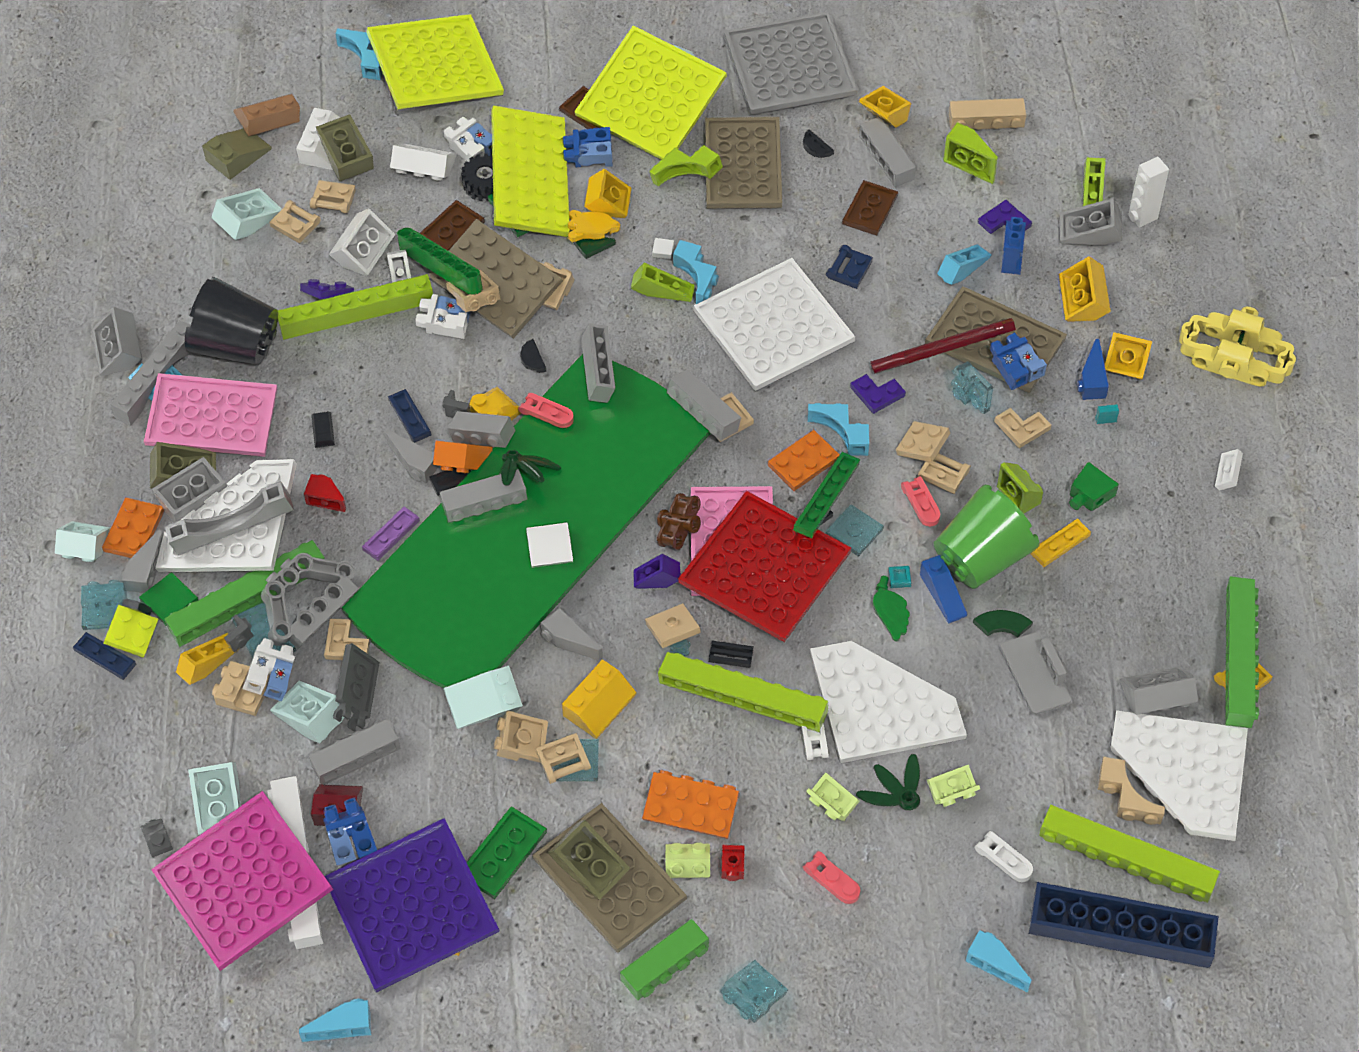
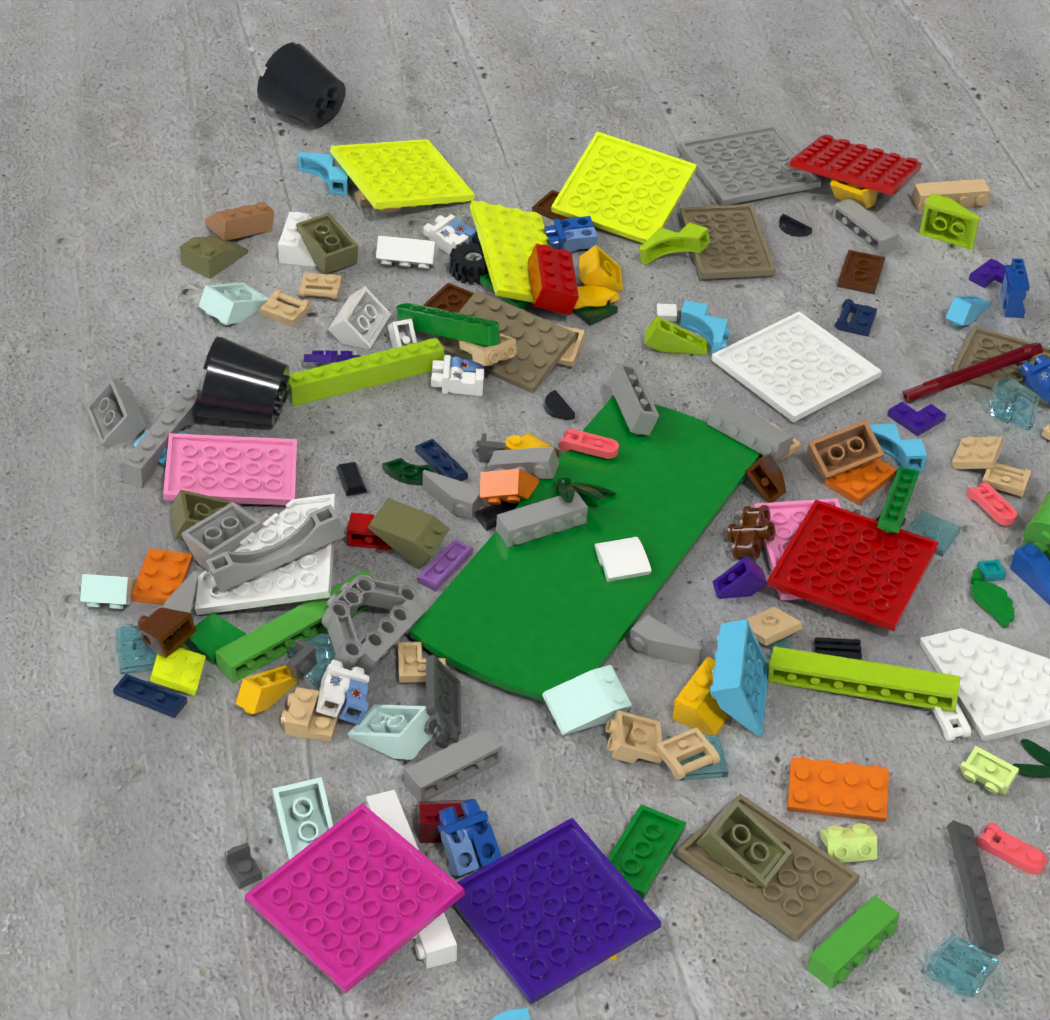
camera: 10 degrees left, 15 degrees down
red brick [722,845,745,881] -> none
none -> reddish brown torso [138,608,197,658]
none -> olive slope [367,498,450,569]
none -> dark green tile [382,458,435,485]
none -> red brick [528,243,579,316]
none -> medium azure slope [710,619,769,736]
none -> reddish brown slope [745,455,786,503]
none -> red plate [789,134,922,195]
none -> medium nougat slope [807,420,884,479]
none -> dark grey plate [947,820,1005,955]

